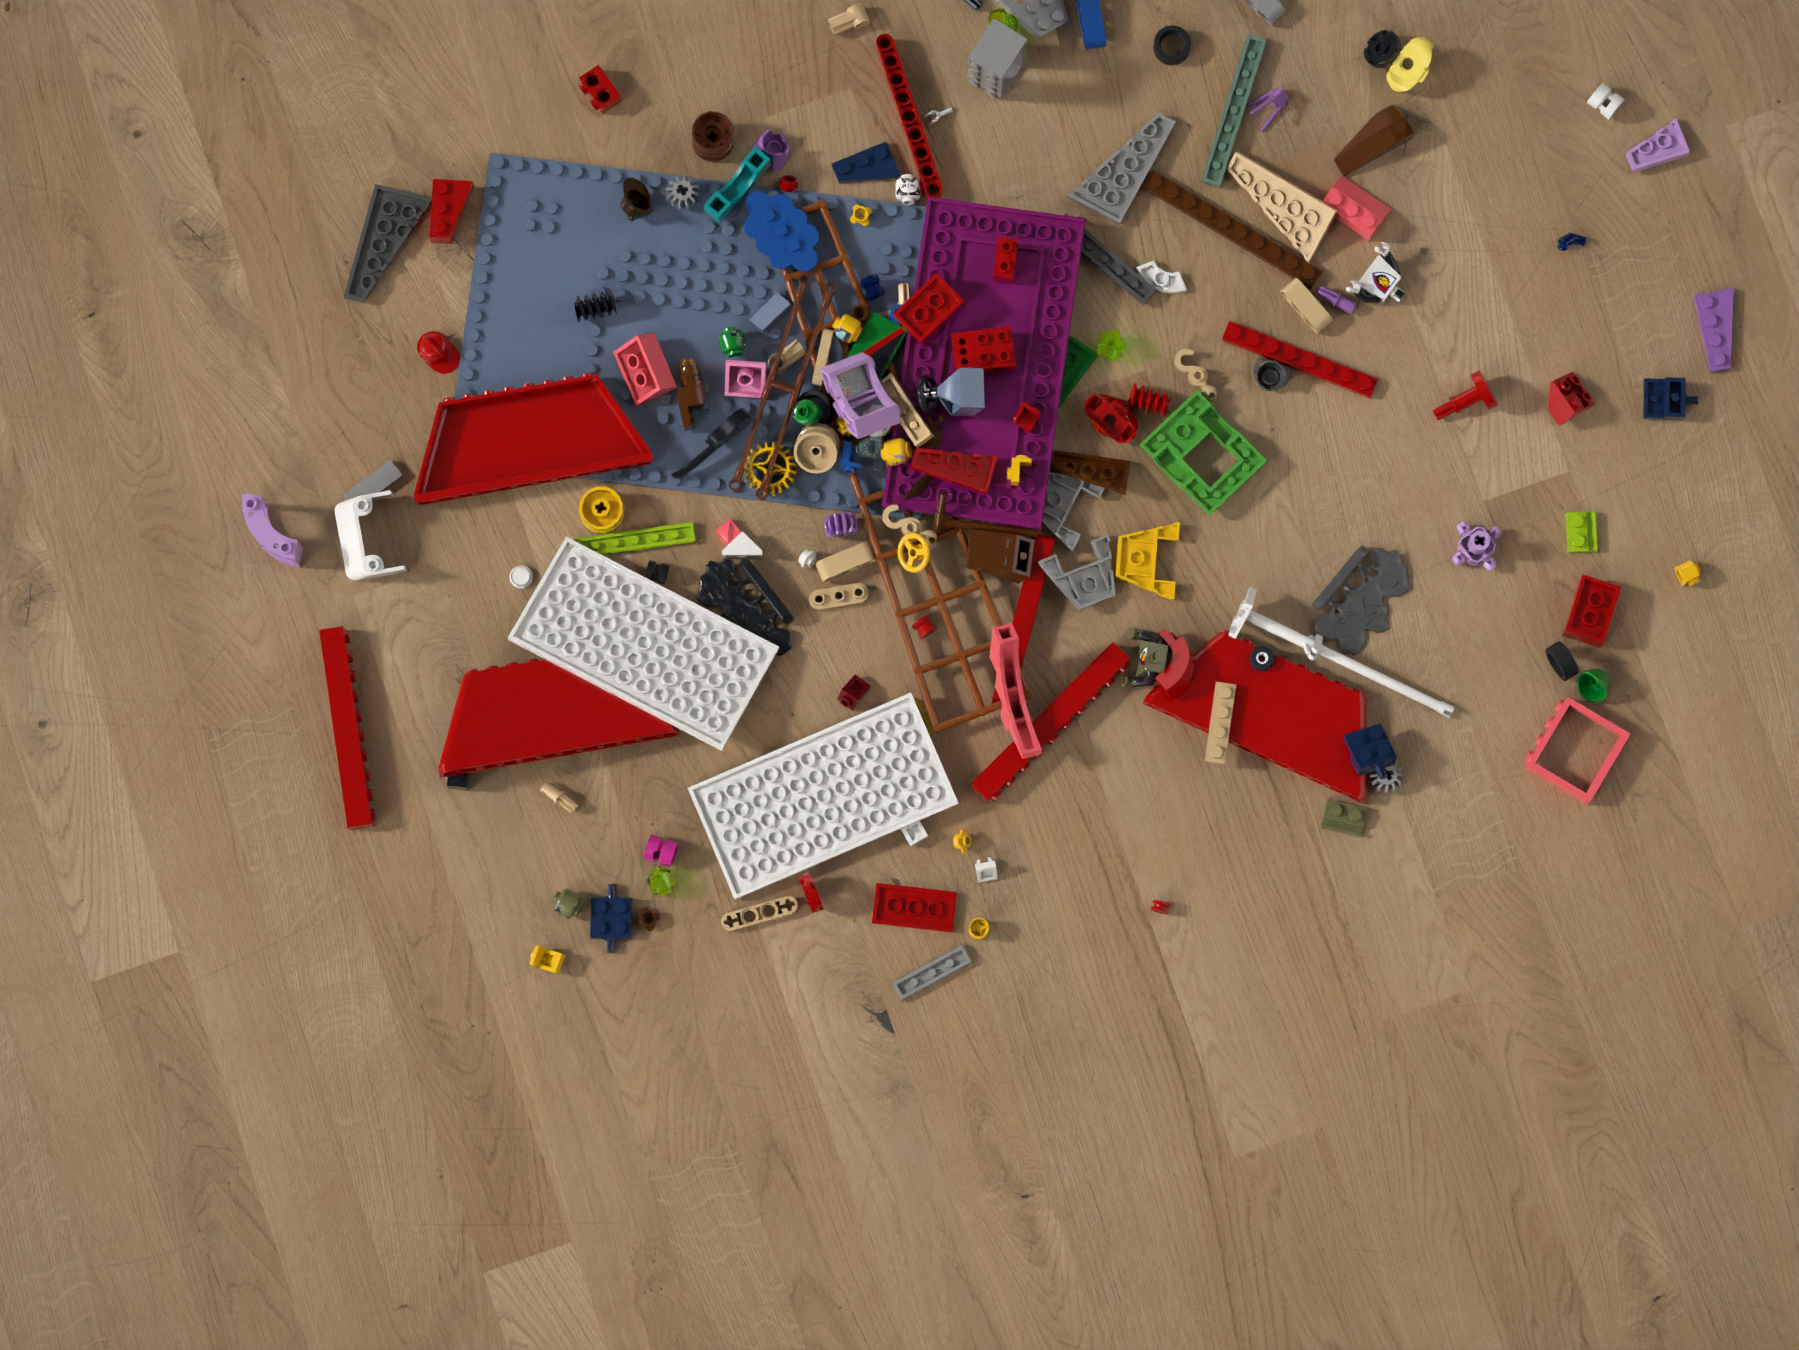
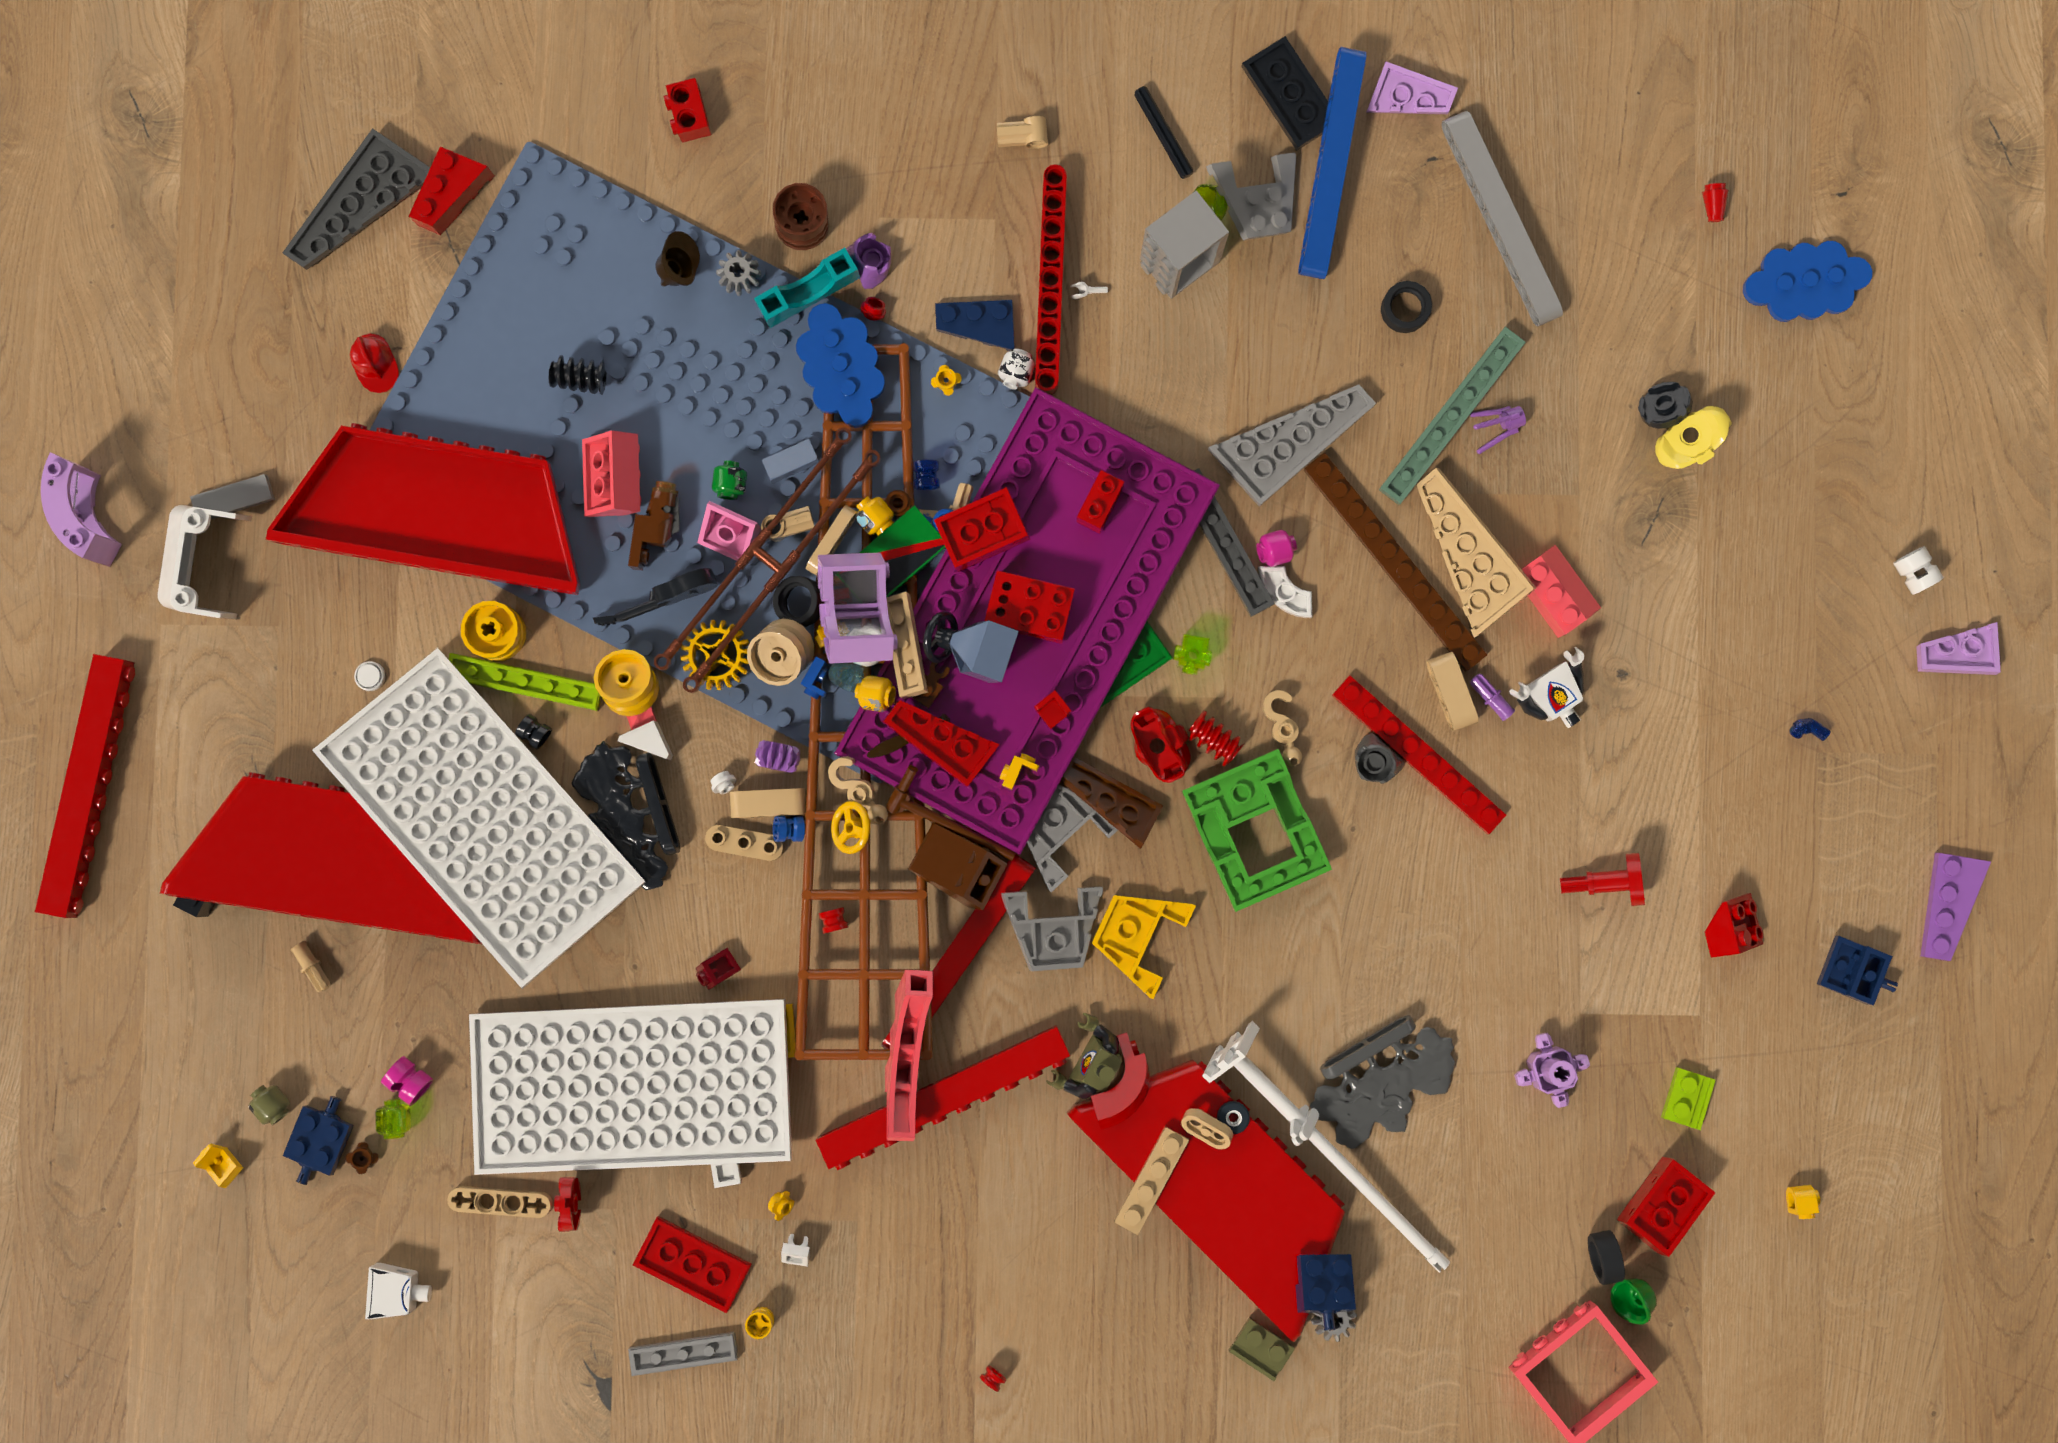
camera: 20 degrees right, 5 degrees up
green head [793,399,822,426] -> none
reddish brown wedge [1334,105,1414,177] -> none
none -> white torso [365,1263,432,1319]
none -> yellow wheel [593,649,659,716]
none -> blue wheel [773,816,805,842]
none -> tan plate [1181,1108,1233,1149]
none -> dark pink head [1256,530,1297,567]

